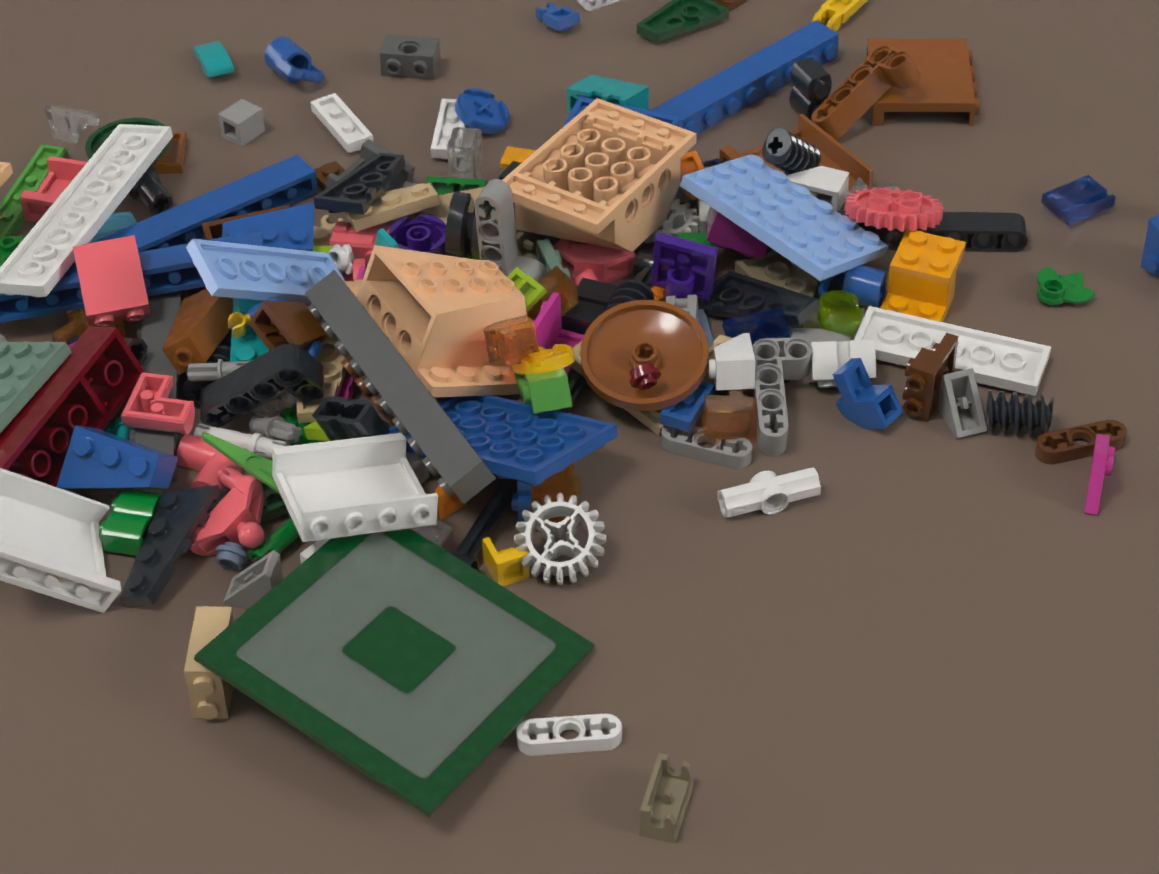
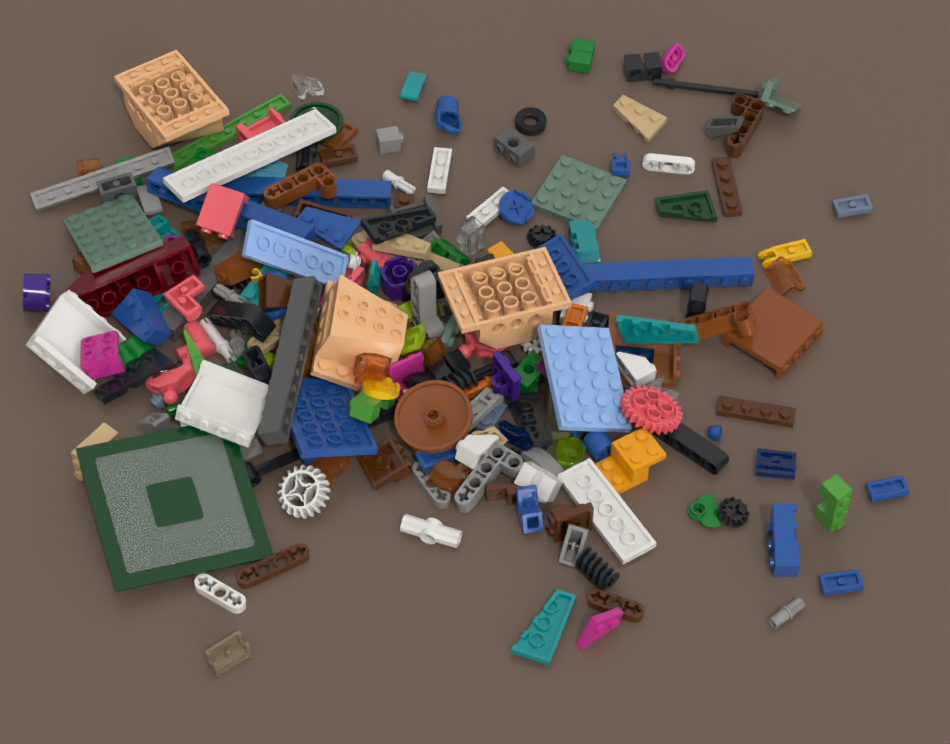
camera: 35 degrees right, 10 degrees up
yellow panel [482,537,530,587] -> none
dark red plate [629,362,661,390] -> none
black piece [762,127,821,174] -> none
none -> dark pink bracket [80,330,125,380]
none -> reddish brown beam [236,543,309,589]
none -> dark orange beam [263,163,337,210]
none -> reddish brown plate [319,143,358,167]
none -> reddish brown plate [358,437,413,490]
none -> white axle [382,170,416,194]
none -> black gear [405,371,436,387]
none -> reddish brown slope [485,483,522,505]
none -> teal wing [510,589,577,666]
none -> black tyre [515,107,547,136]
none -> black gear [527,224,556,248]
none -> sand green plate [532,155,627,233]
none -> teal wing [616,315,700,344]
none -> blue hinge [707,425,722,441]
none -> reddish brown plate [716,395,796,428]
none -> black gear [718,496,750,528]
none -> clear orange panel [765,256,806,297]

